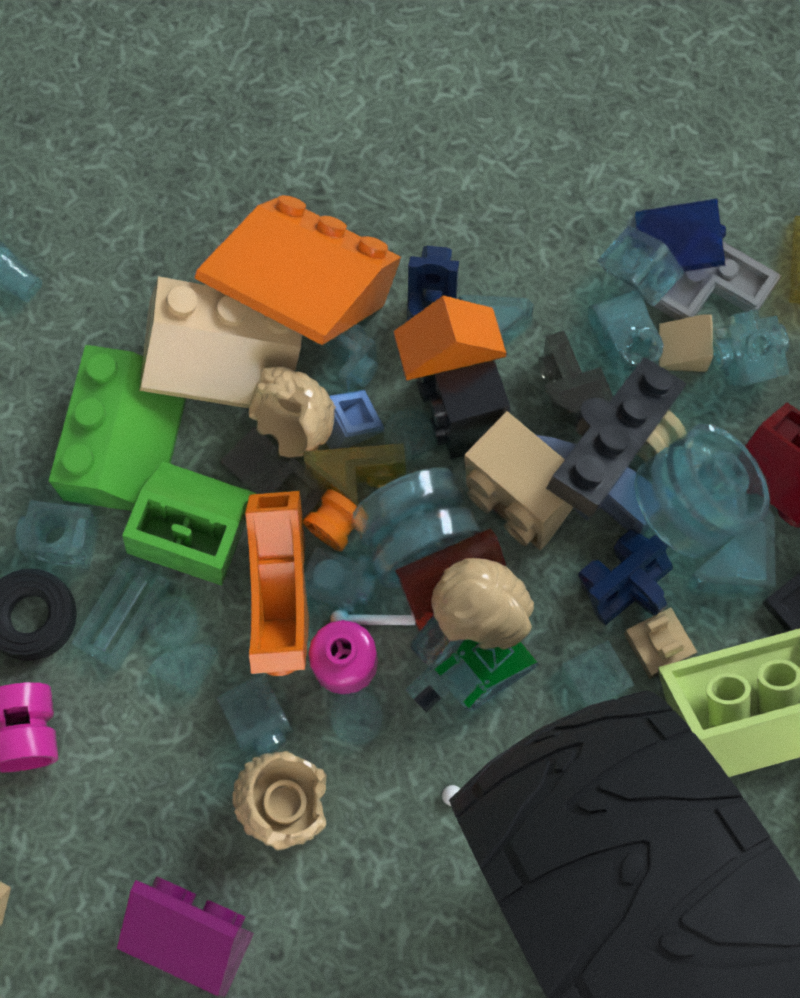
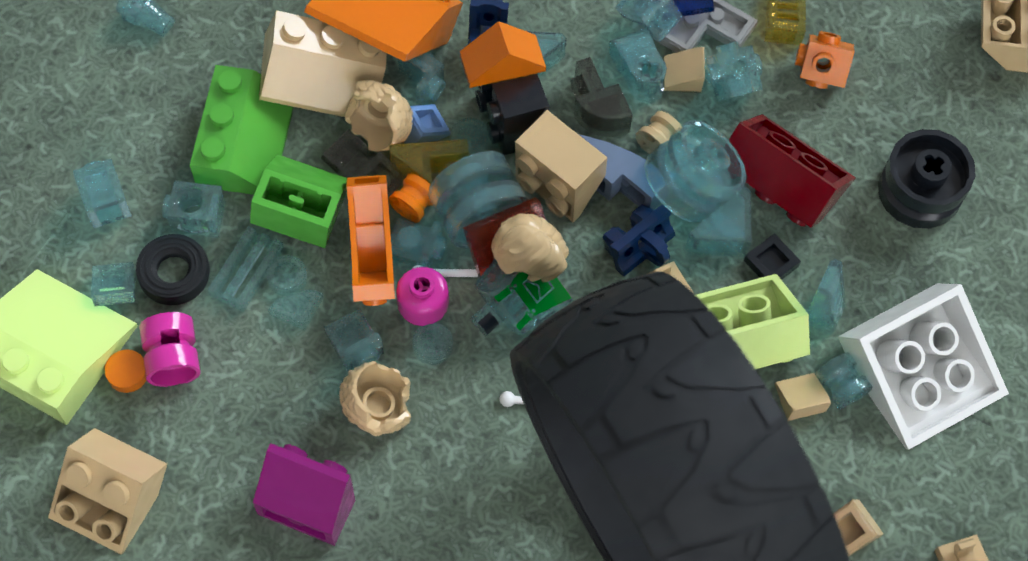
camera: 10 degrees left, 5 degrees down
black hinge [546,357,687,518] -> none

